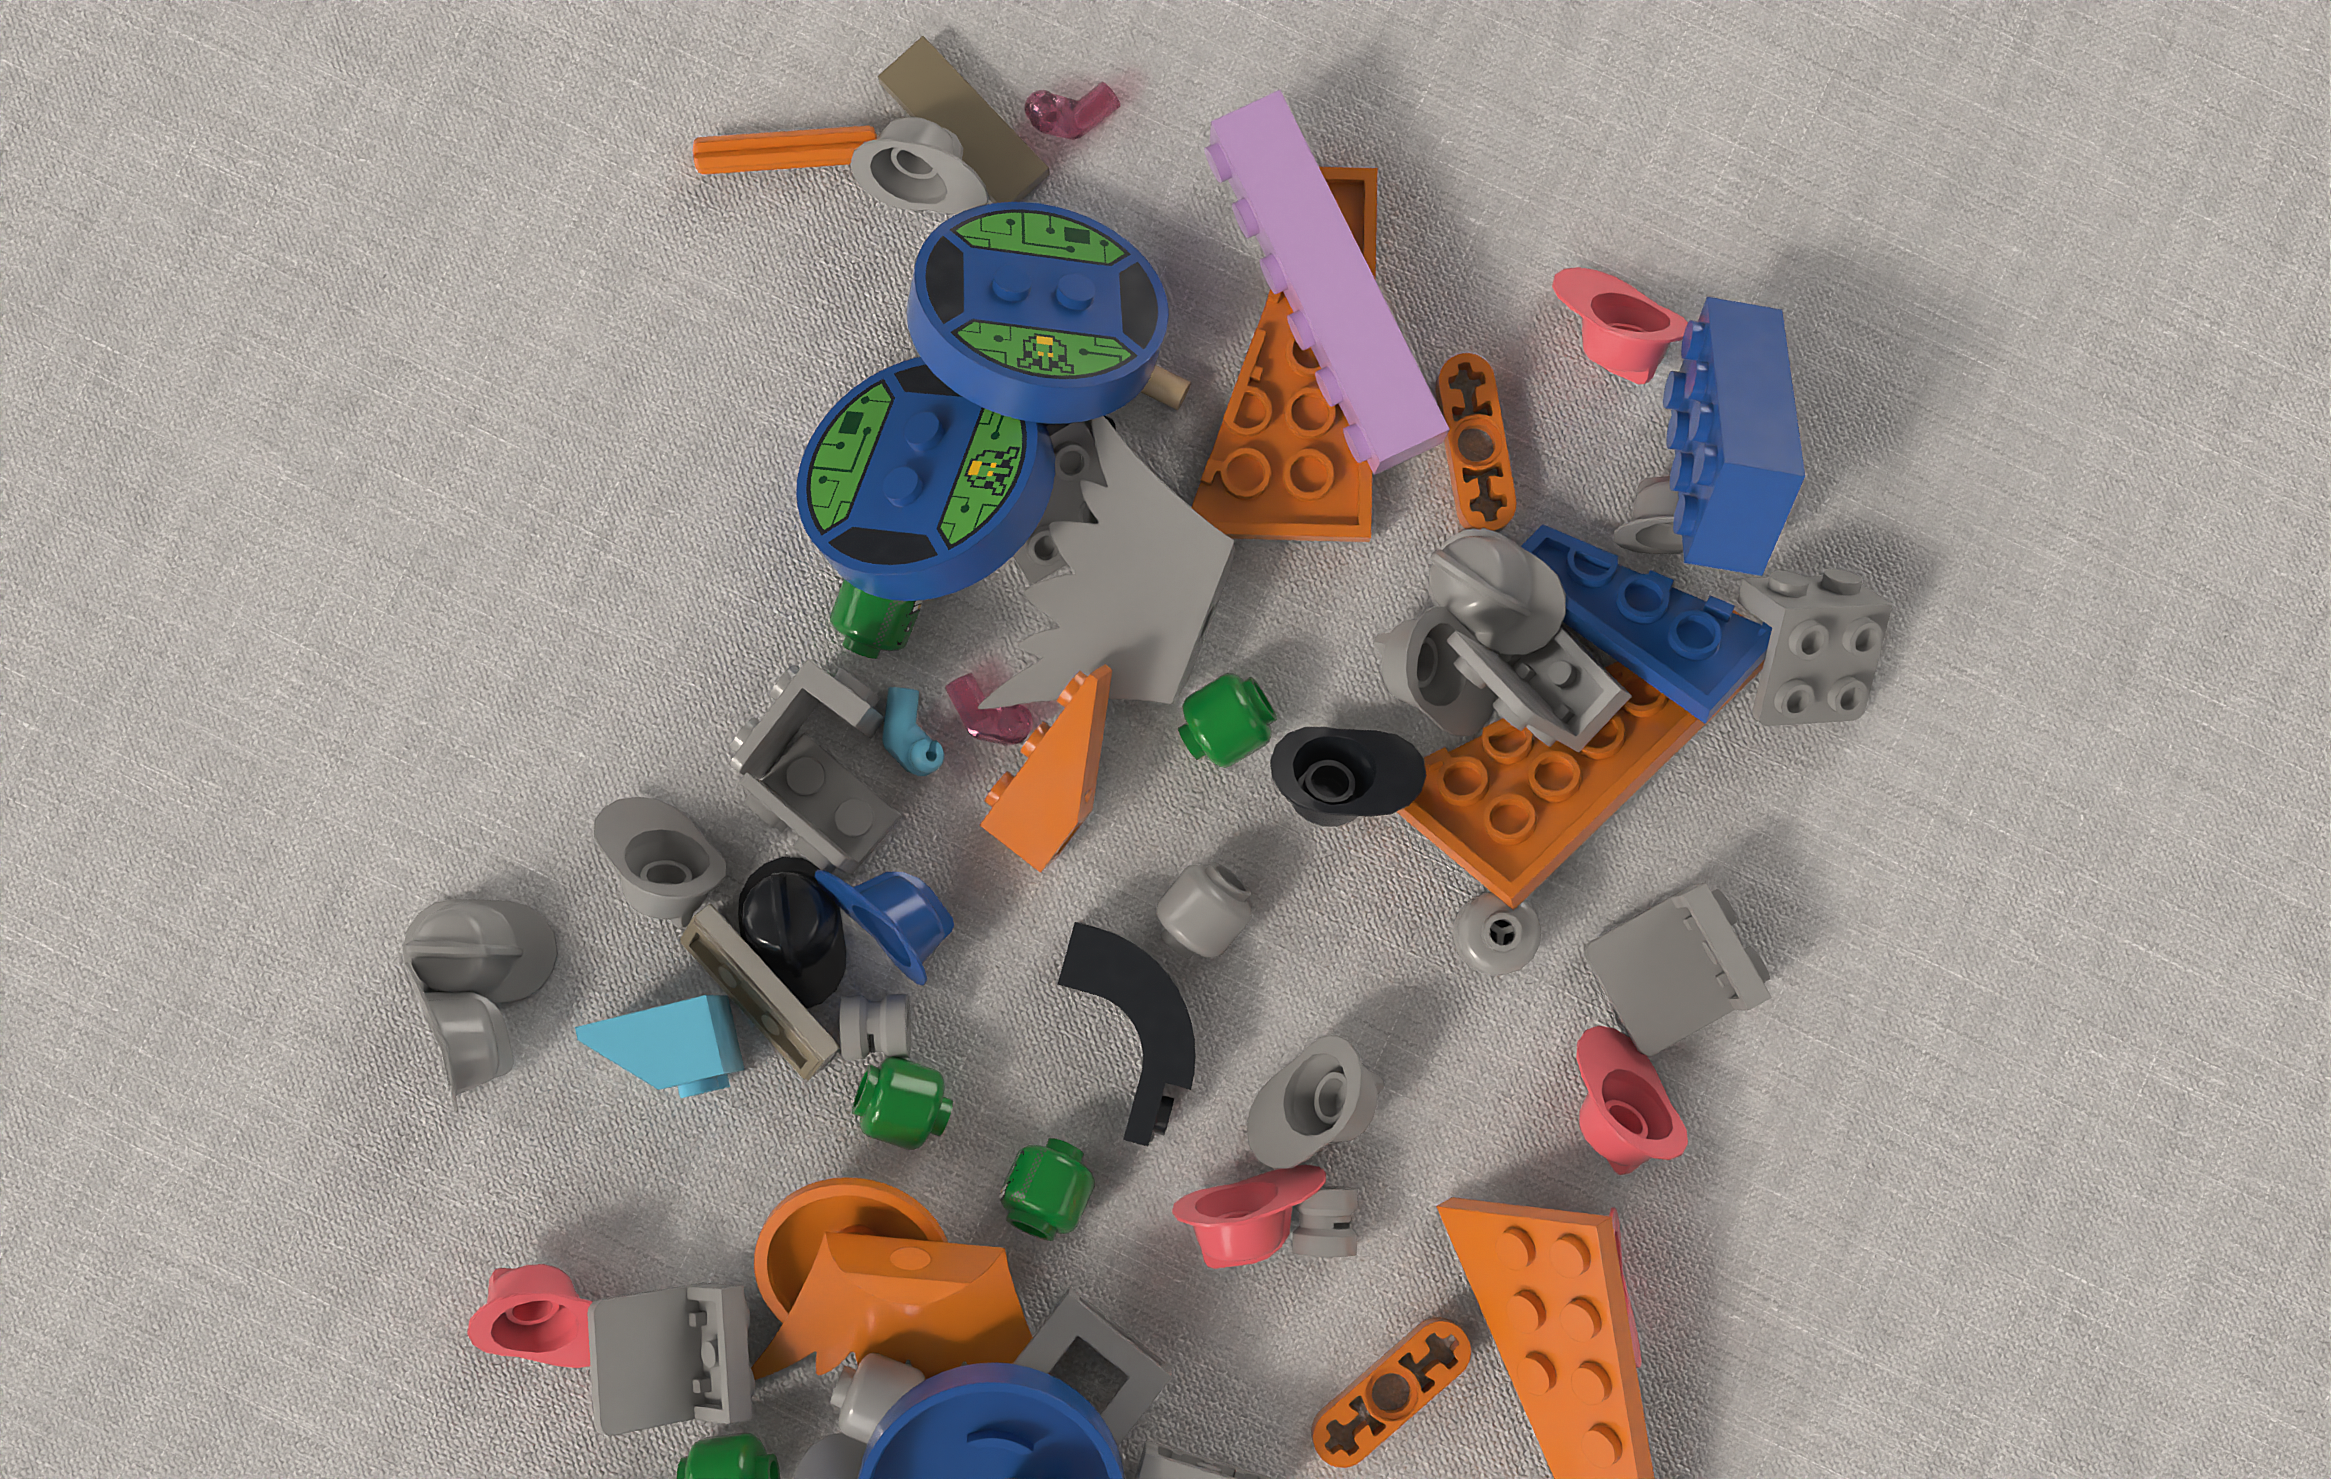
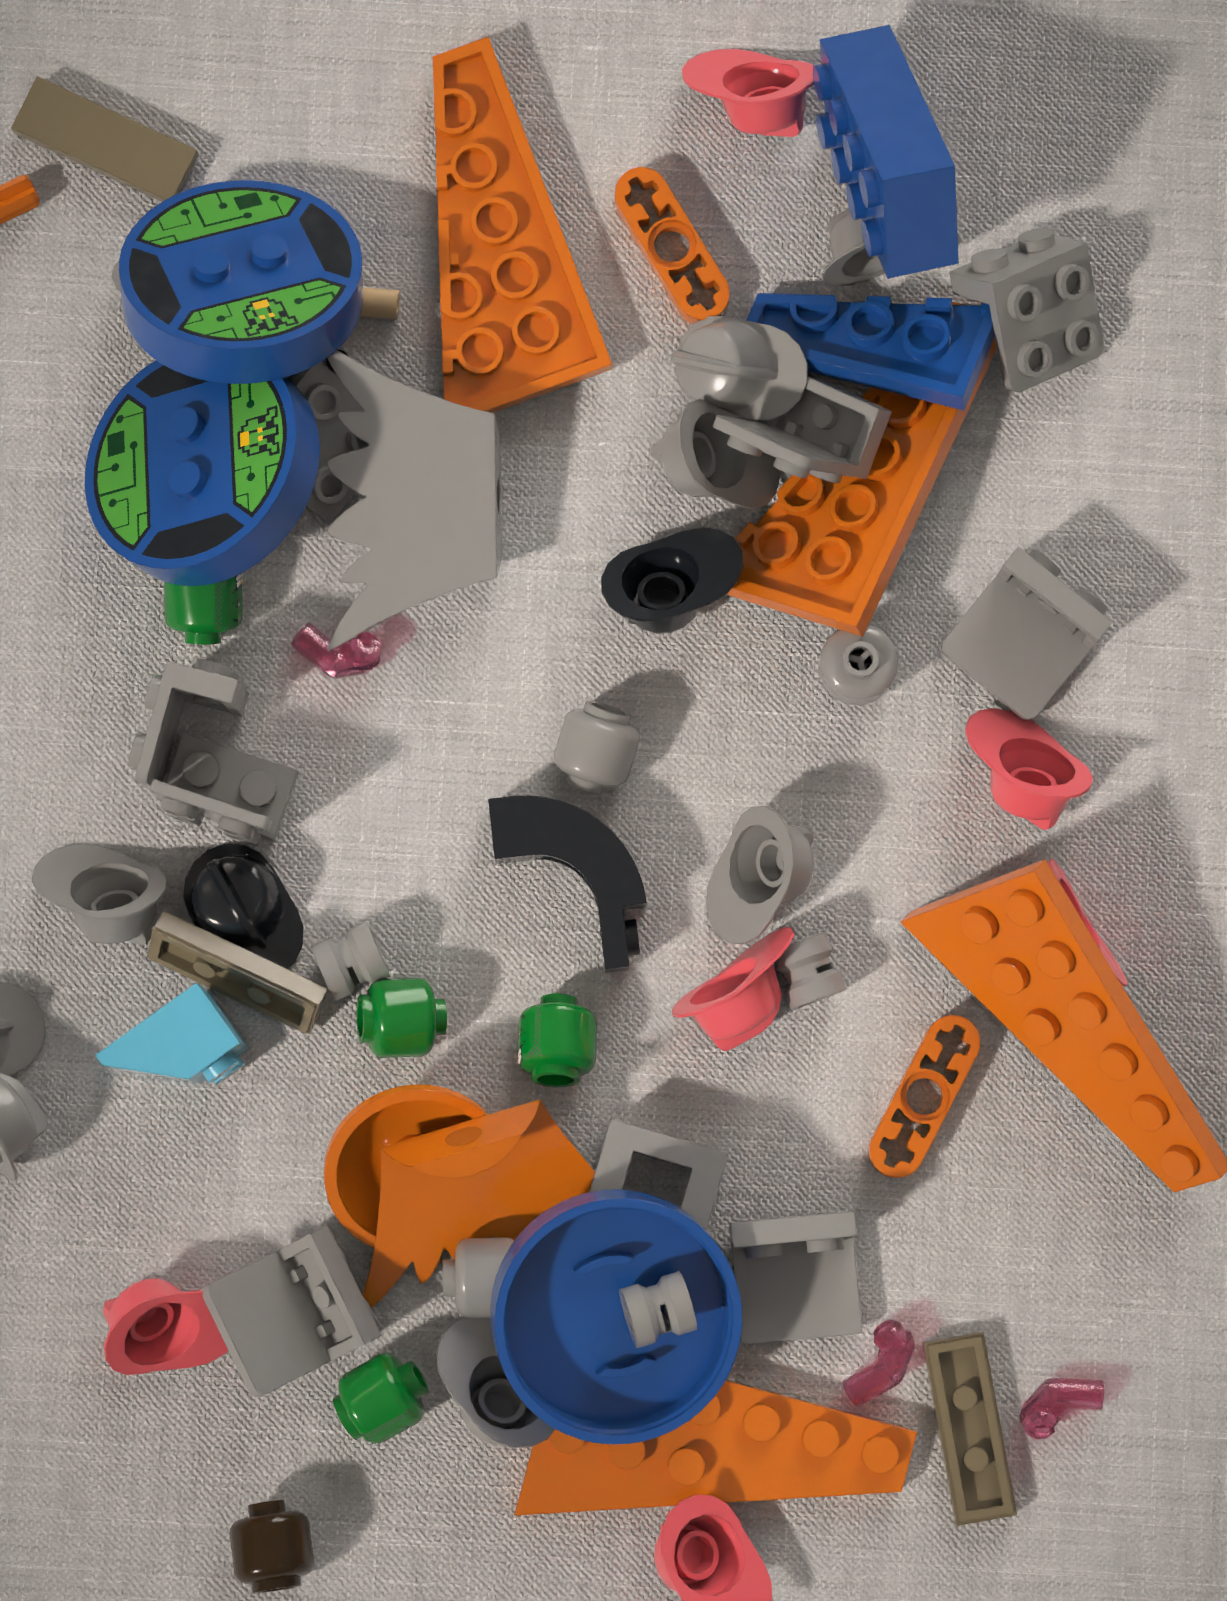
camera: 20 degrees left, 0 degrees up
blue piece [815,870,954,986] -> none
light grey piece [850,116,989,215] -> none
medium azure arm [882,687,944,776] -> none
orange slope [980,664,1112,873] -> none
clear pink arm [1024,81,1121,140] -> none
green head [1178,673,1277,768] -> none
lavender brick [1204,90,1450,475] -> none

